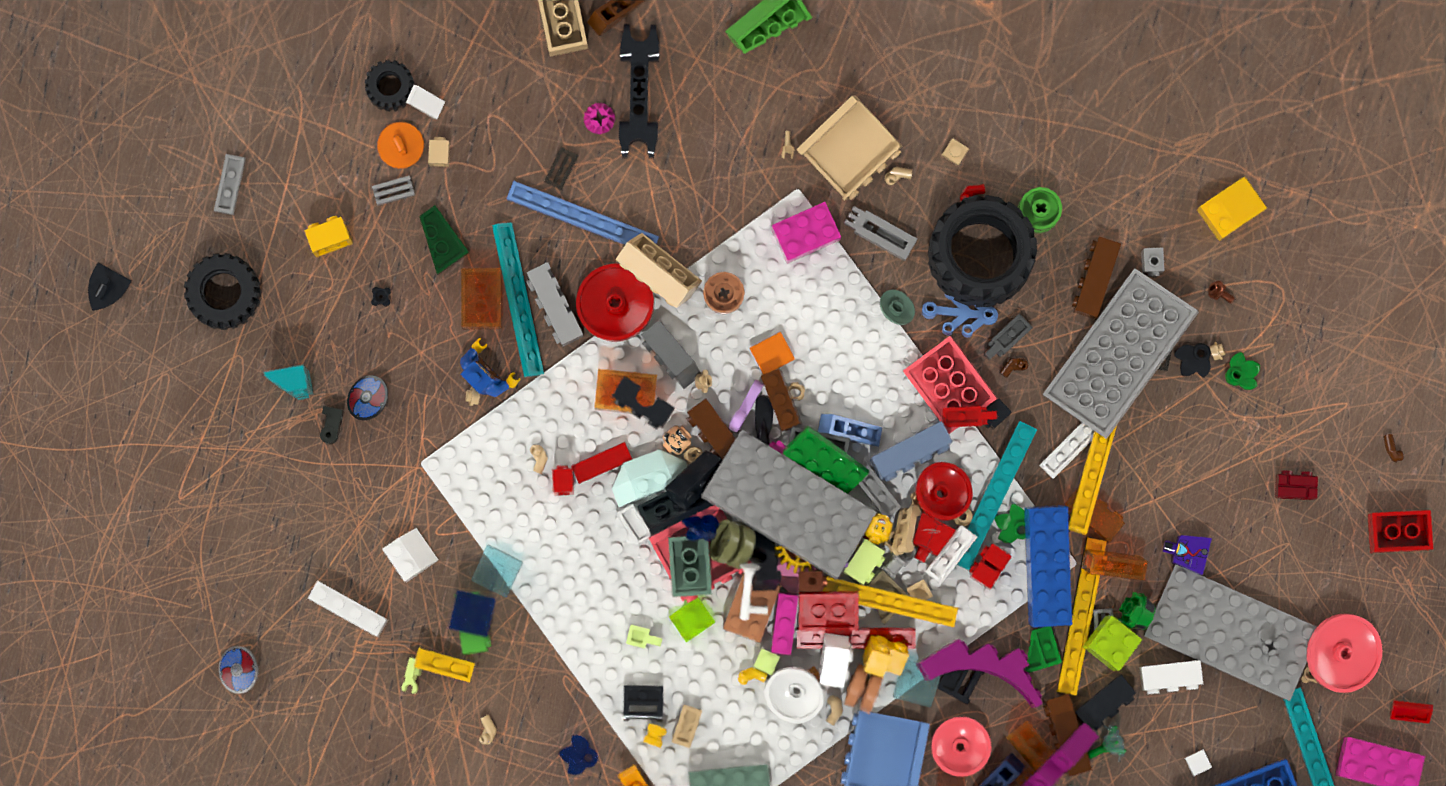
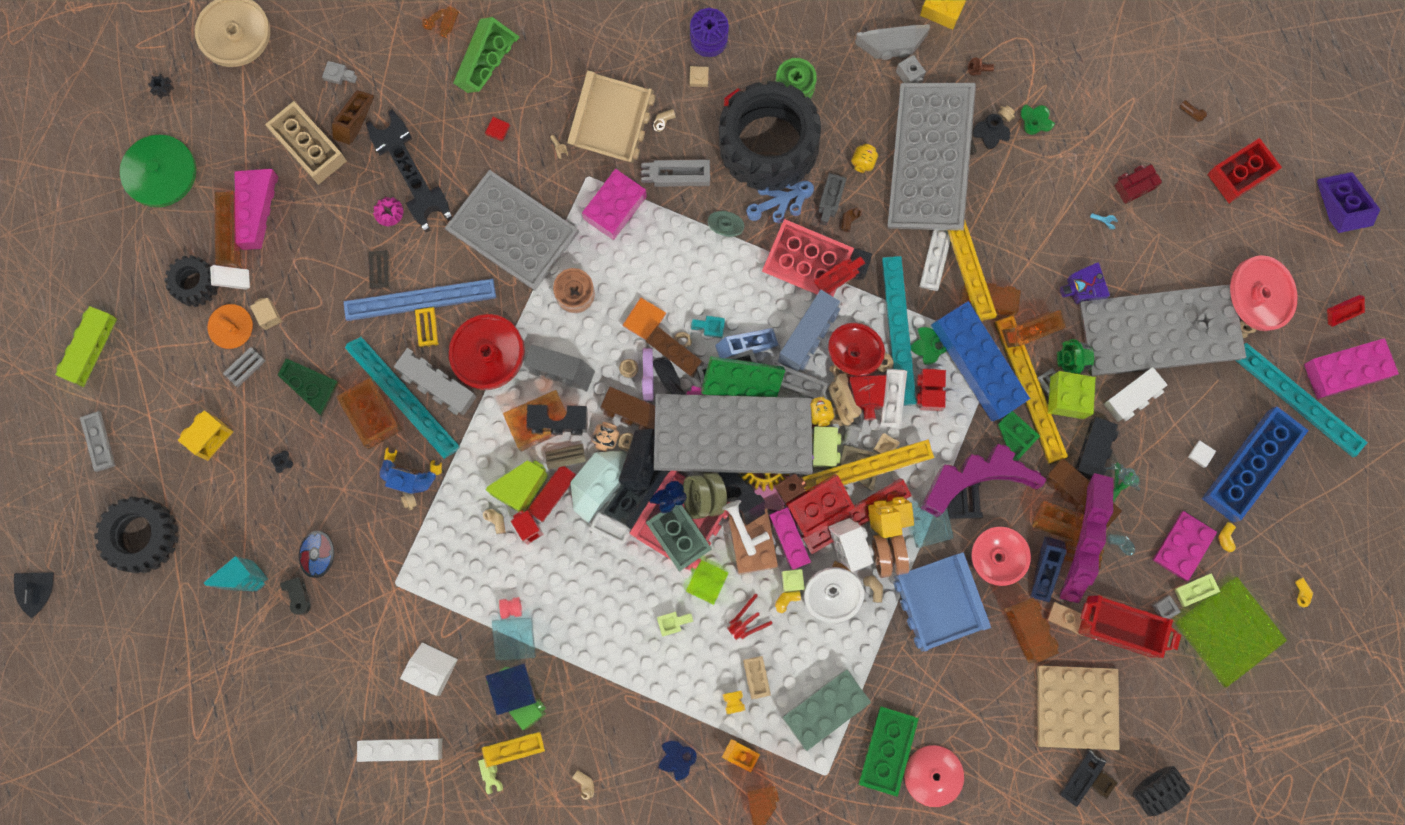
camera: 25 degrees left, 5 degrees down
tan brick [615,233,702,308] -> none
black plate [623,685,663,722] -> none
tan plate [695,370,712,393] -> none
reddish brown brick [1072,236,1121,319] -> none
none -> lime brick [55,306,117,387]
none -> clear orange brick [215,191,242,269]
none -> dark pink wedge [235,169,278,250]
none -> yellow tile [415,307,439,348]
none -> light grey plate [445,170,579,291]
none -> red tile [485,117,510,142]
none -> lime slope [485,460,548,512]
none -> coral wheel [499,597,522,619]
none -> dark tan tile [545,444,586,470]
none -> tan plate [619,359,638,378]
none -> dark purple wheel [690,8,729,57]
none -> teal plate [691,316,725,338]
none -> red plant [727,594,773,640]
none -> yellow head [851,144,878,173]
none -> light grey wedge [855,24,930,60]
none -> medium azure hand [1090,213,1118,229]

